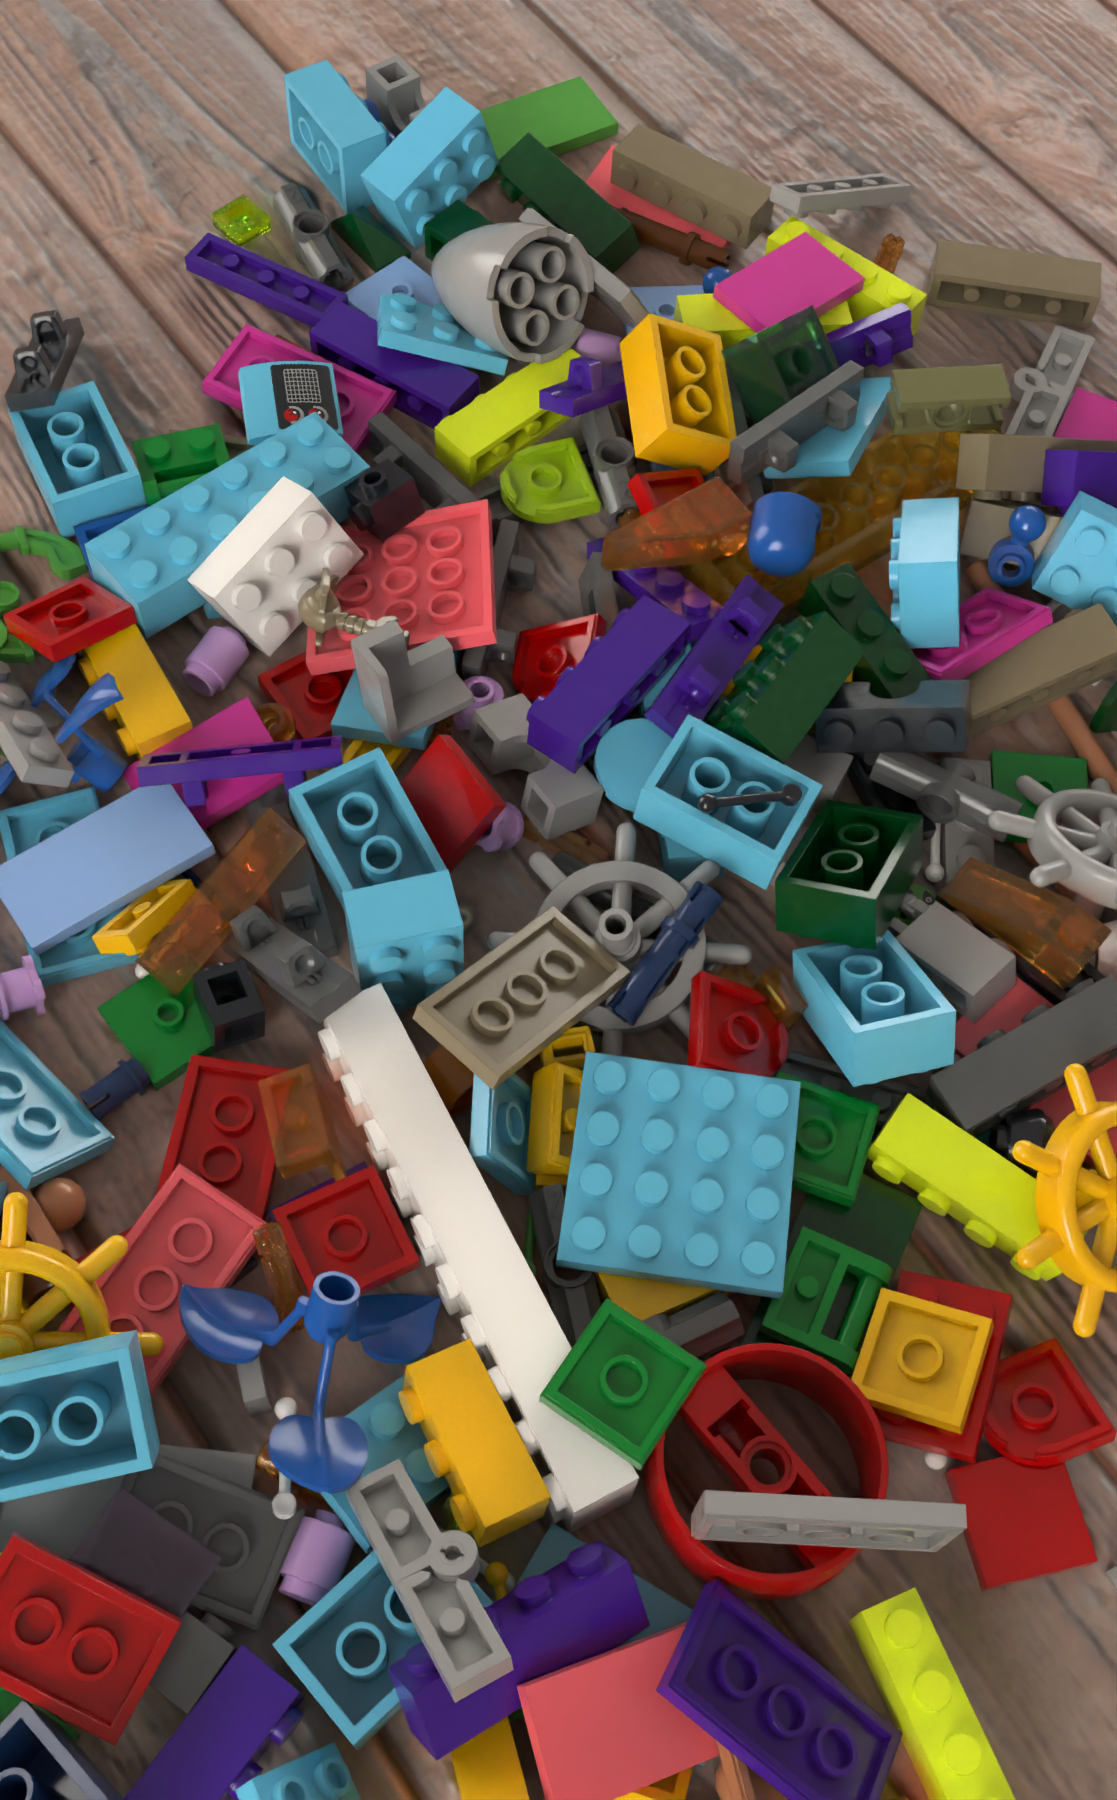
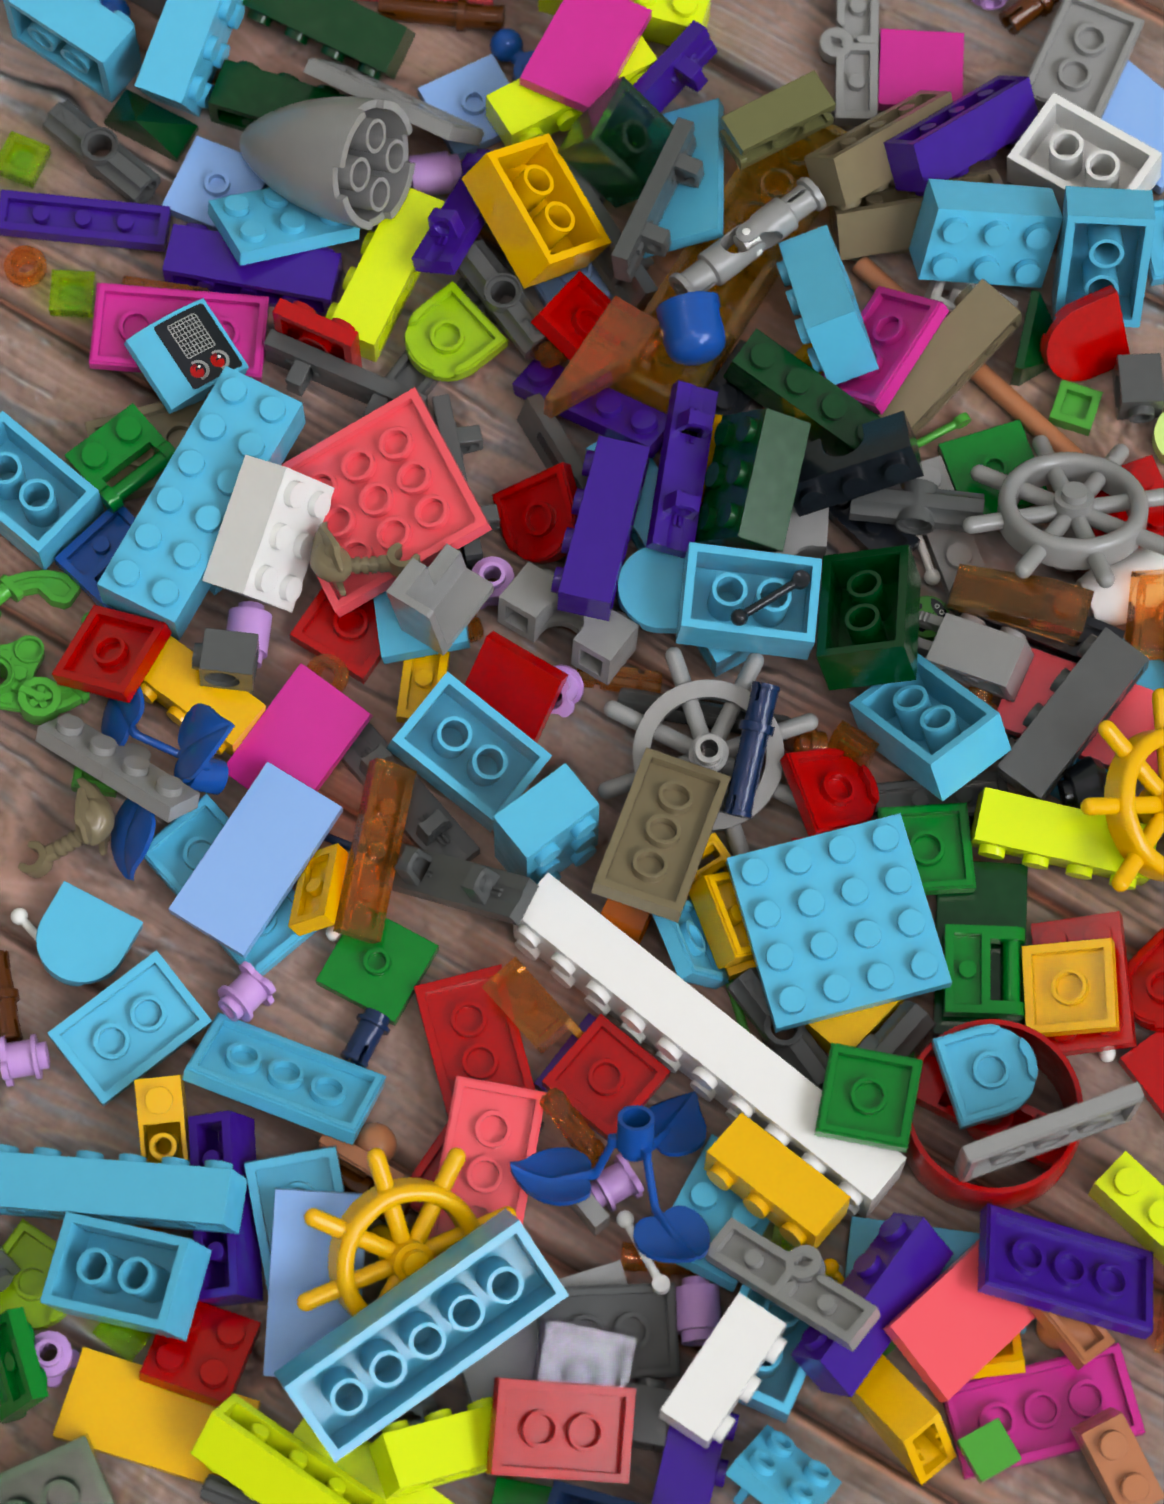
camera: 20 degrees left, 10 degrees up
dark purple hinge [137,735,344,807] -> none
black brick [193,959,266,1052] -> none
black brick [344,458,425,542] -> none
blue plate [988,505,1046,587] -> none
none -> clear orange plate [4,245,47,288]
none -> clear neon green plate [49,270,97,318]
none -> dark grey brick [192,628,259,692]
none -> red plate [272,298,362,368]
none -> lavender brick [590,1153,644,1212]
none -> white brick [659,1293,788,1450]
none -> light grey piece [669,177,826,295]
none -> bright green hinge [917,412,971,448]
none -> medium azure tile [931,1024,1038,1130]

